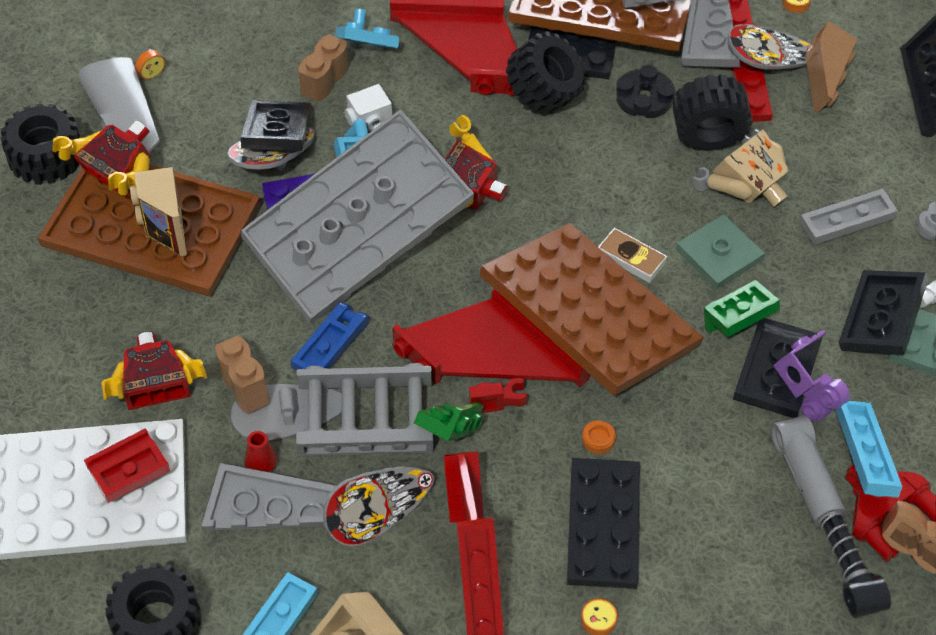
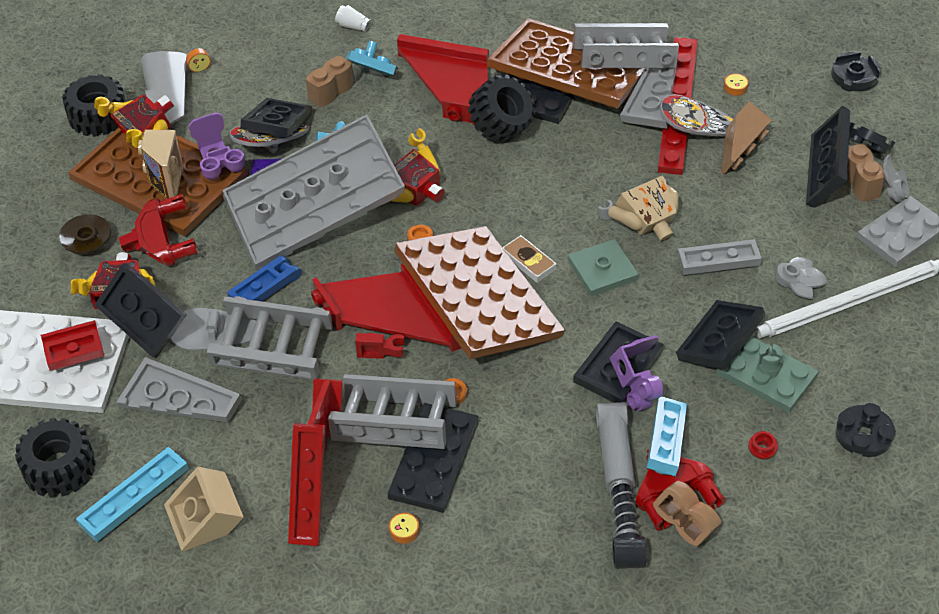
camera: 15 degrees right, 5 degrees down
medium nougat brick [215,336,270,414] -> none
red cone [244,431,278,472] -> none
shield [323,466,434,546] -> none
white brick [344,84,392,131] -> none
green bracket [414,402,484,441] -> none
black plate [616,65,675,118] -> none
black tyre [672,74,753,151] -> none
green bracket [704,280,780,337] -> none
none -> dark brown dish [59,214,111,254]
none -> black plate [94,263,187,357]
none -> red connector [119,193,198,267]
none -> medium lavender piece [189,112,245,180]
none -> light grey fence [328,374,457,449]
none -> orange tile [407,225,433,241]

